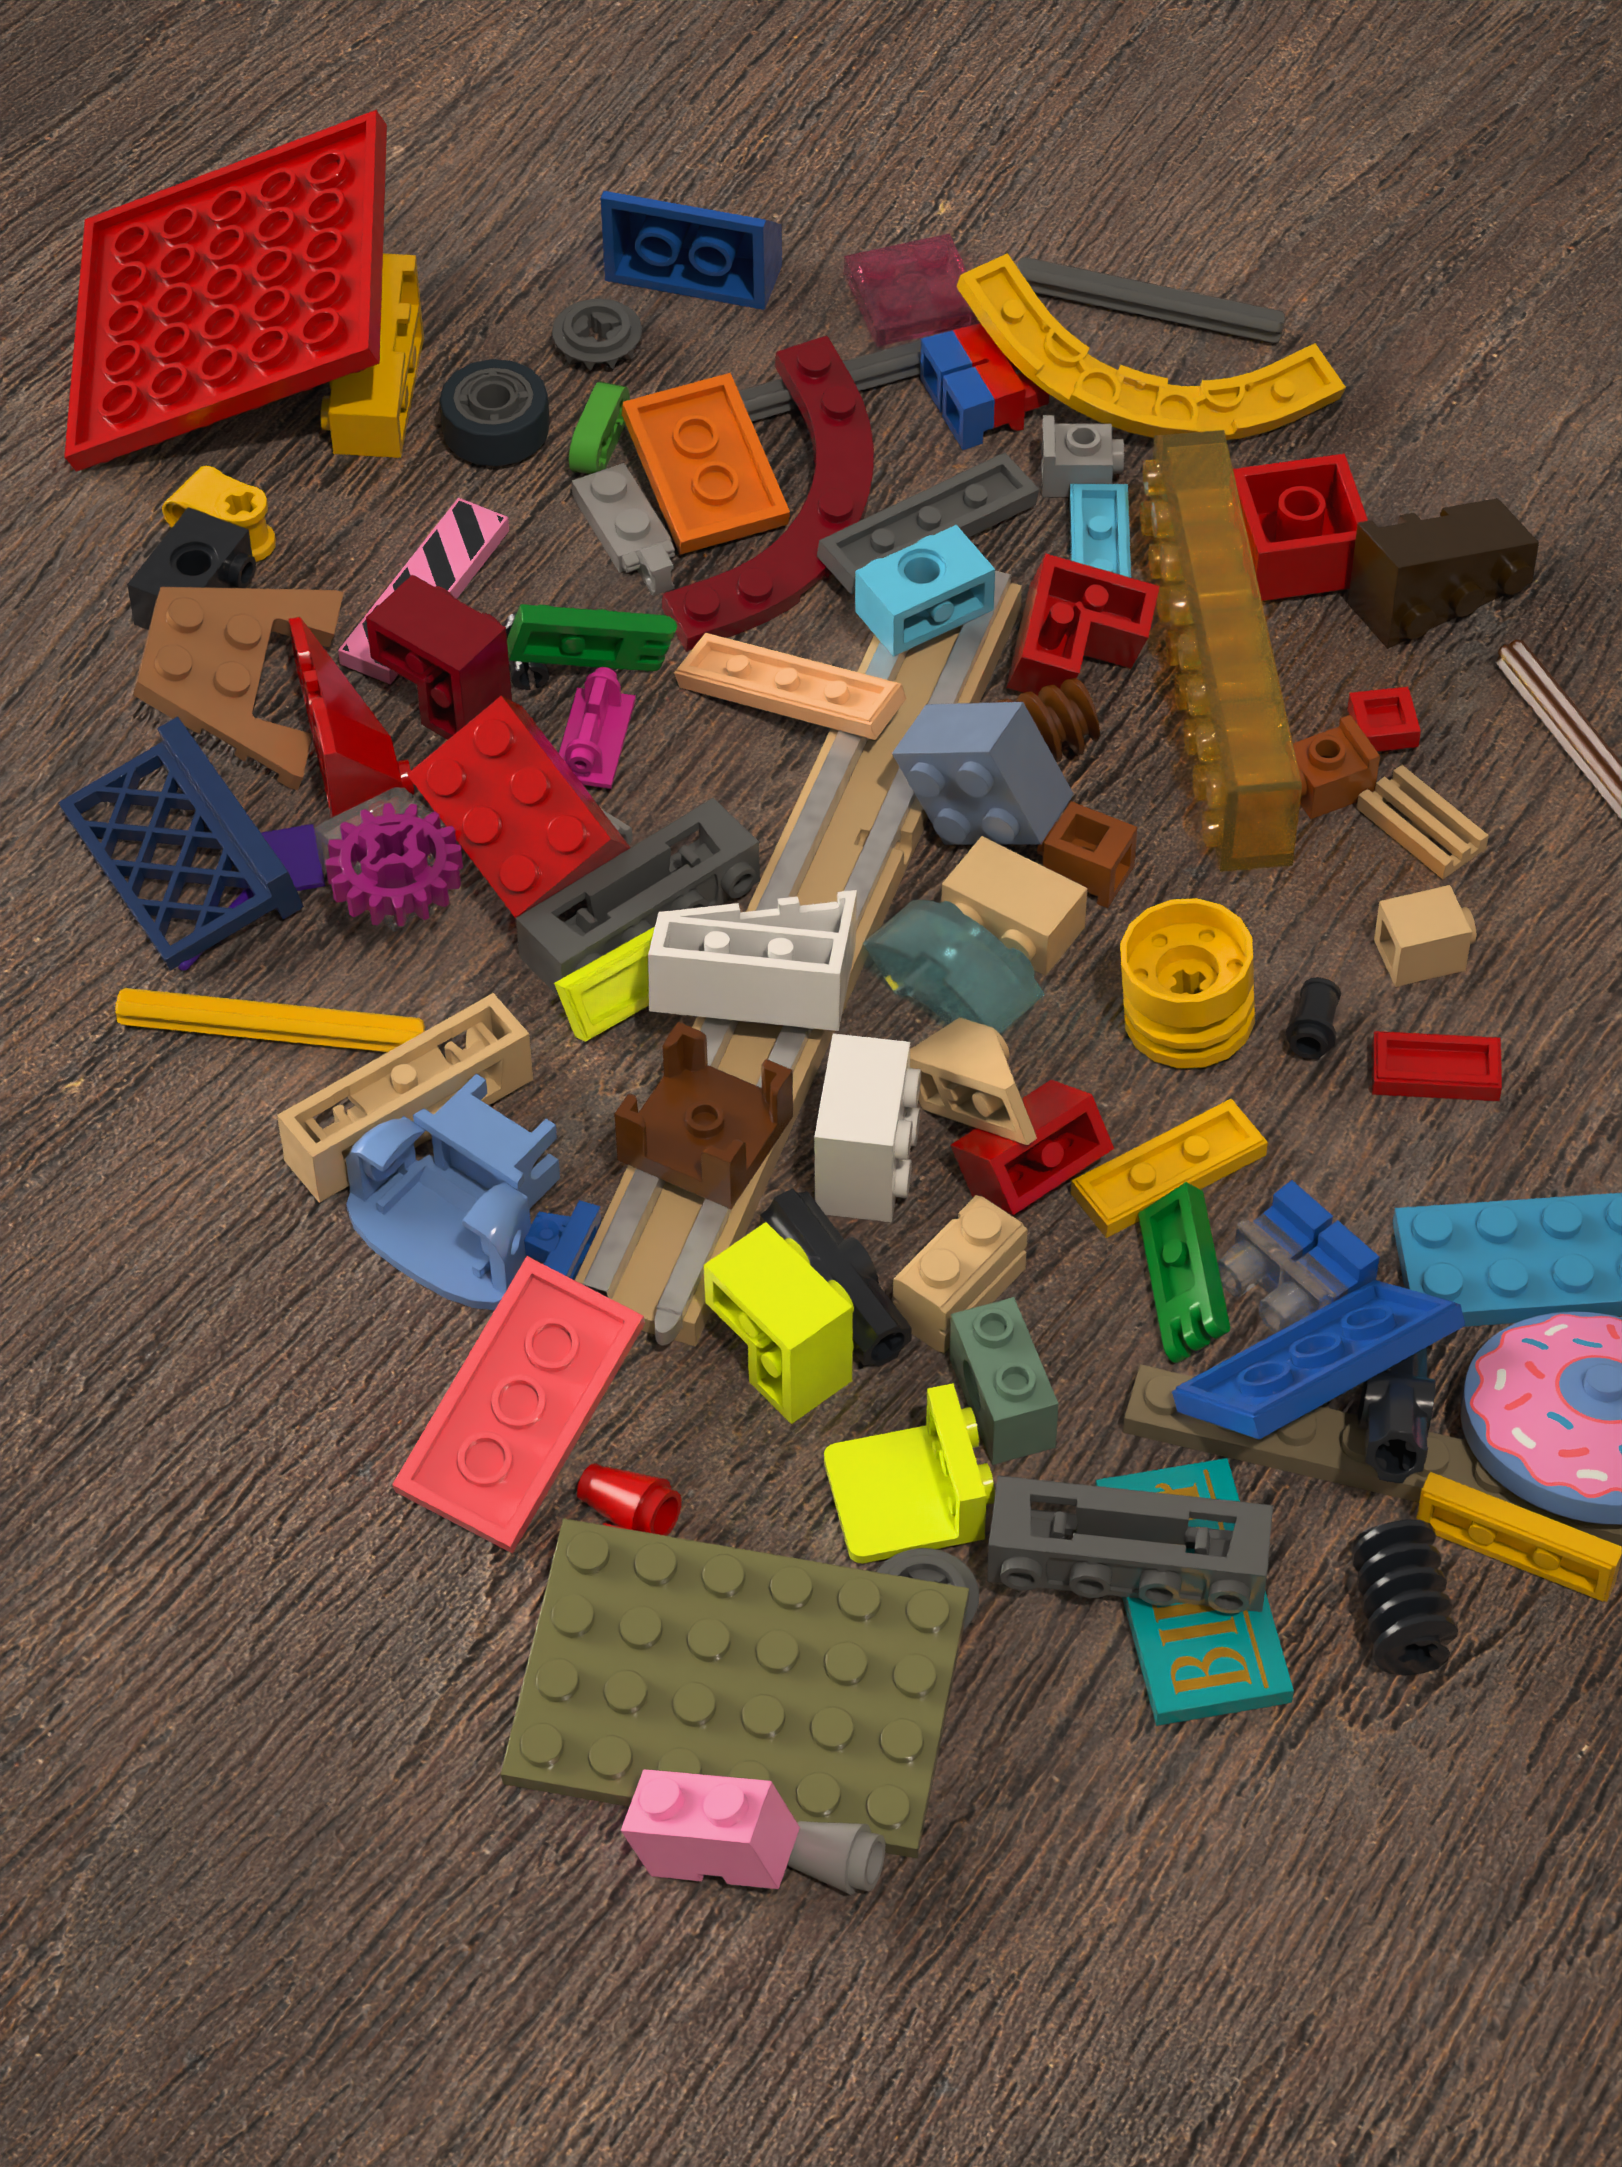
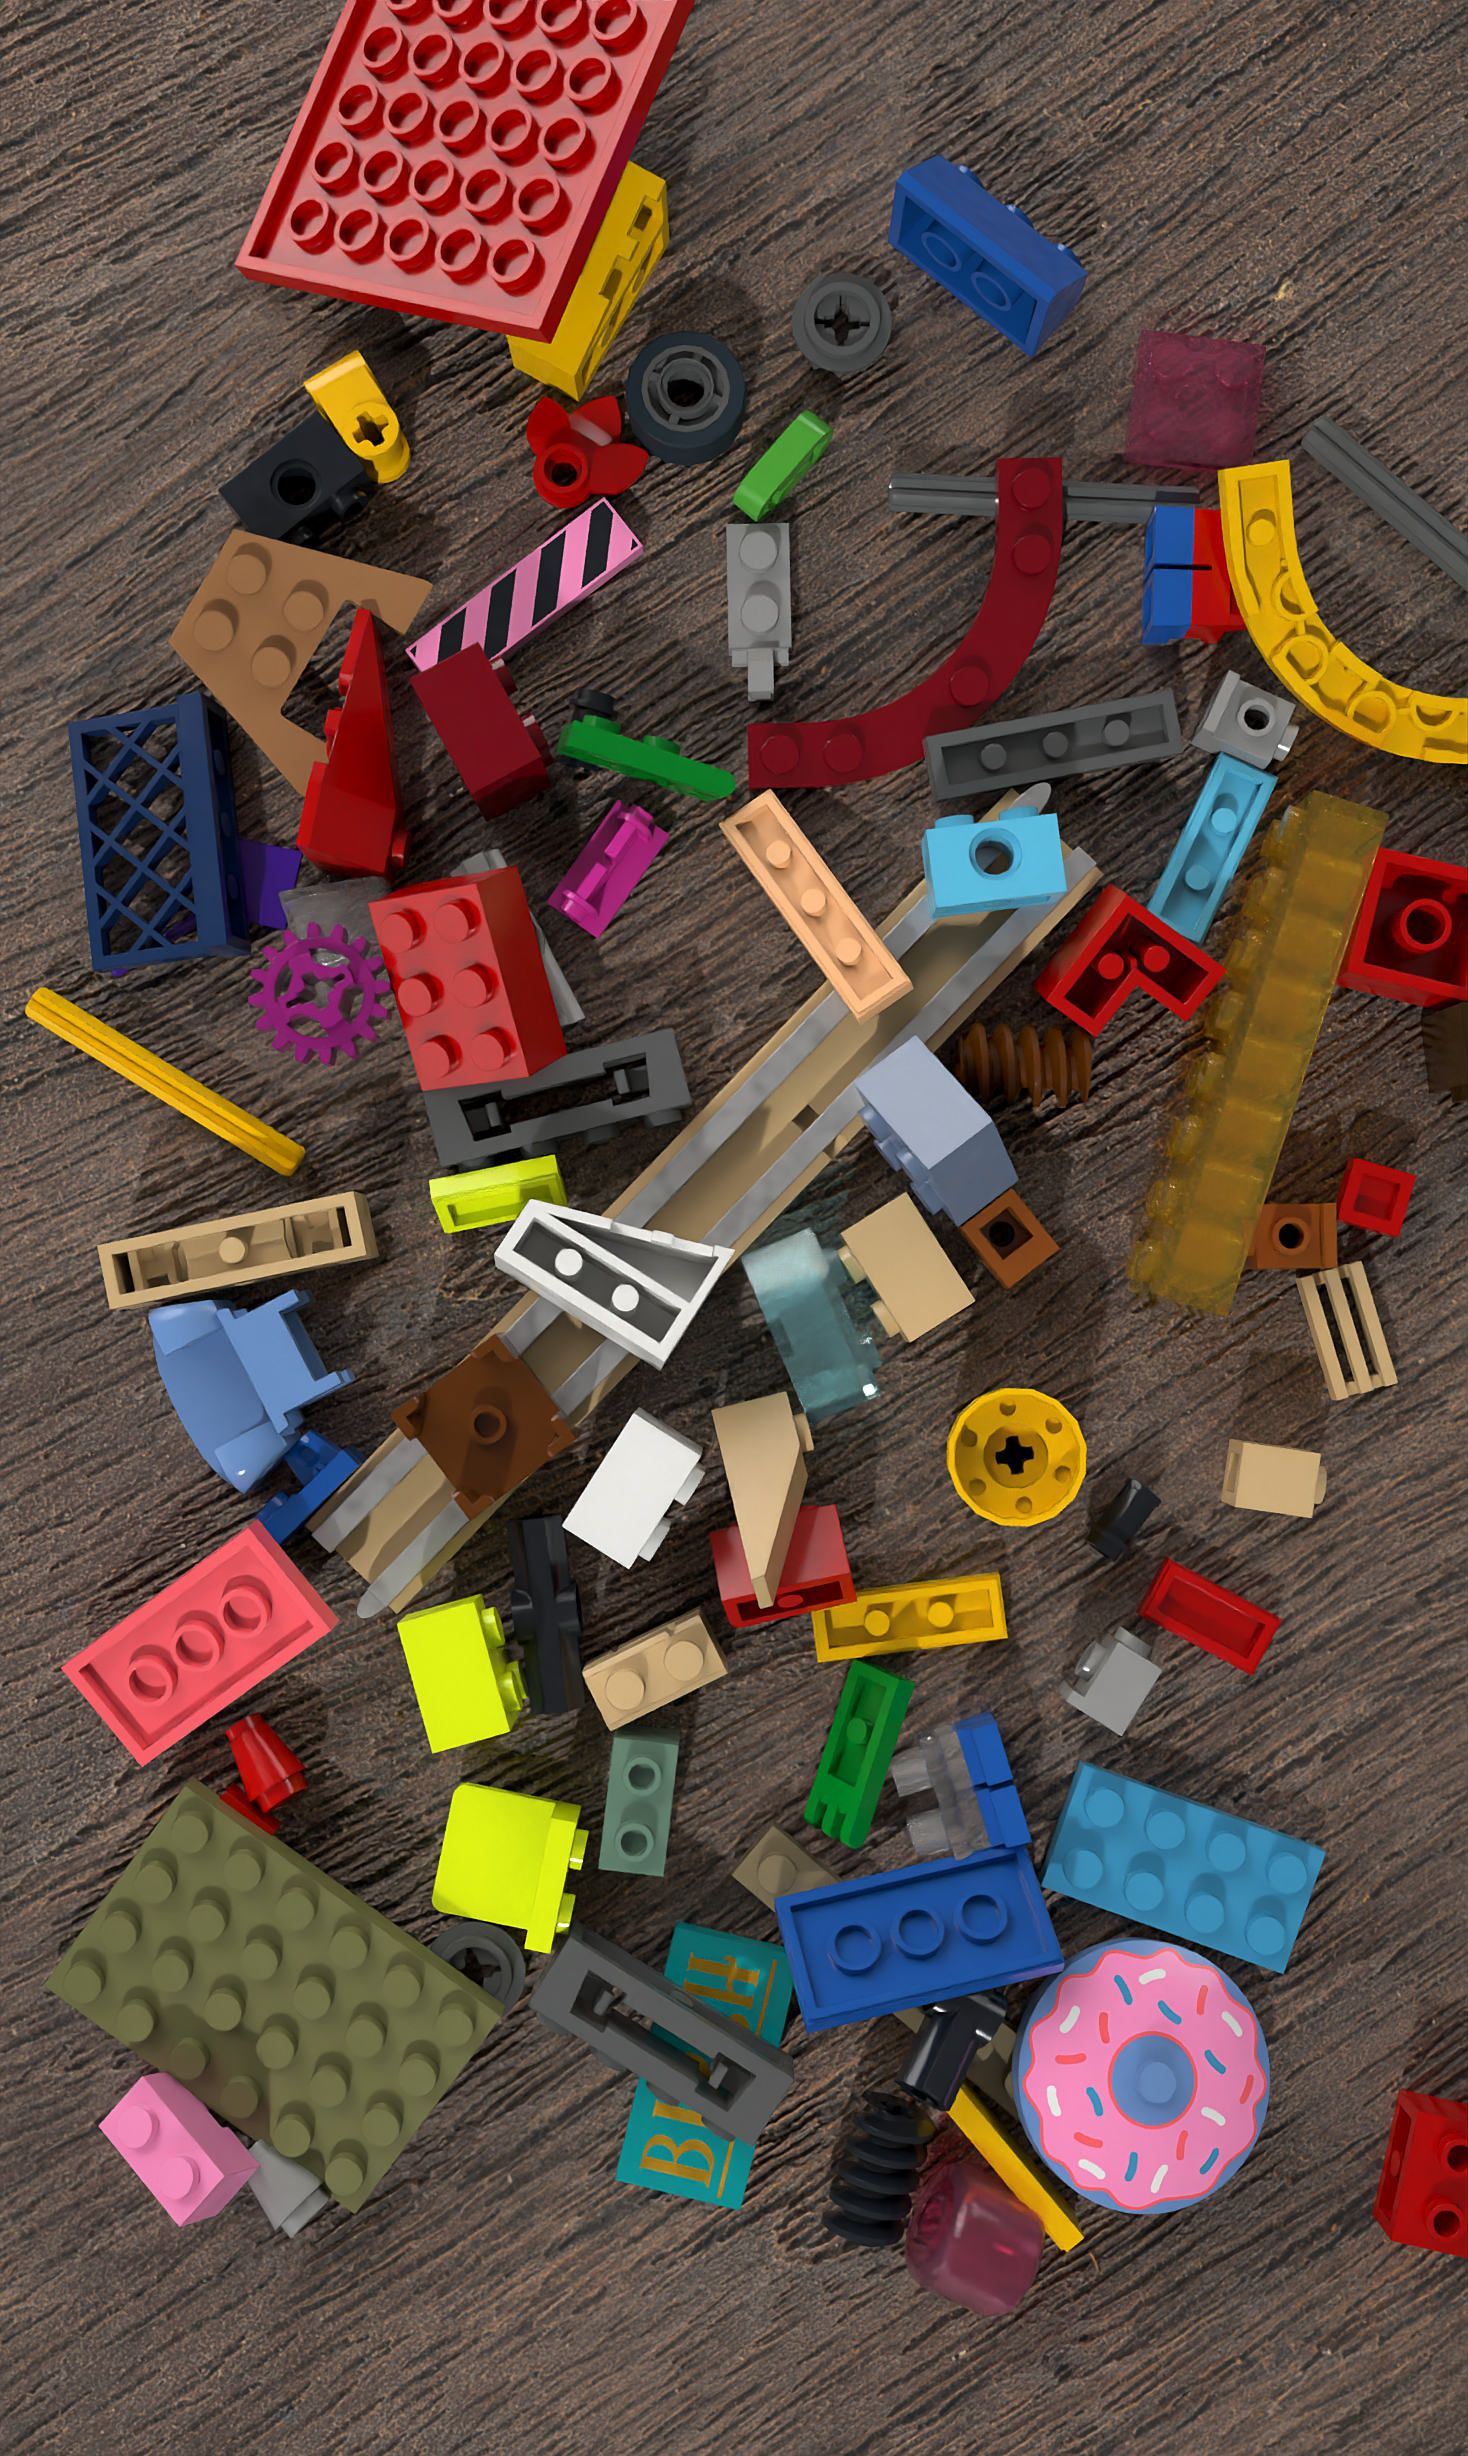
camera: 25 degrees right, 35 degrees up
orange plate [622,373,790,555] -> none
none -> red plate [526,395,649,508]
none -> clear pink head [905,2162,1045,2317]
none -> light grey brick [1057,1626,1162,1736]

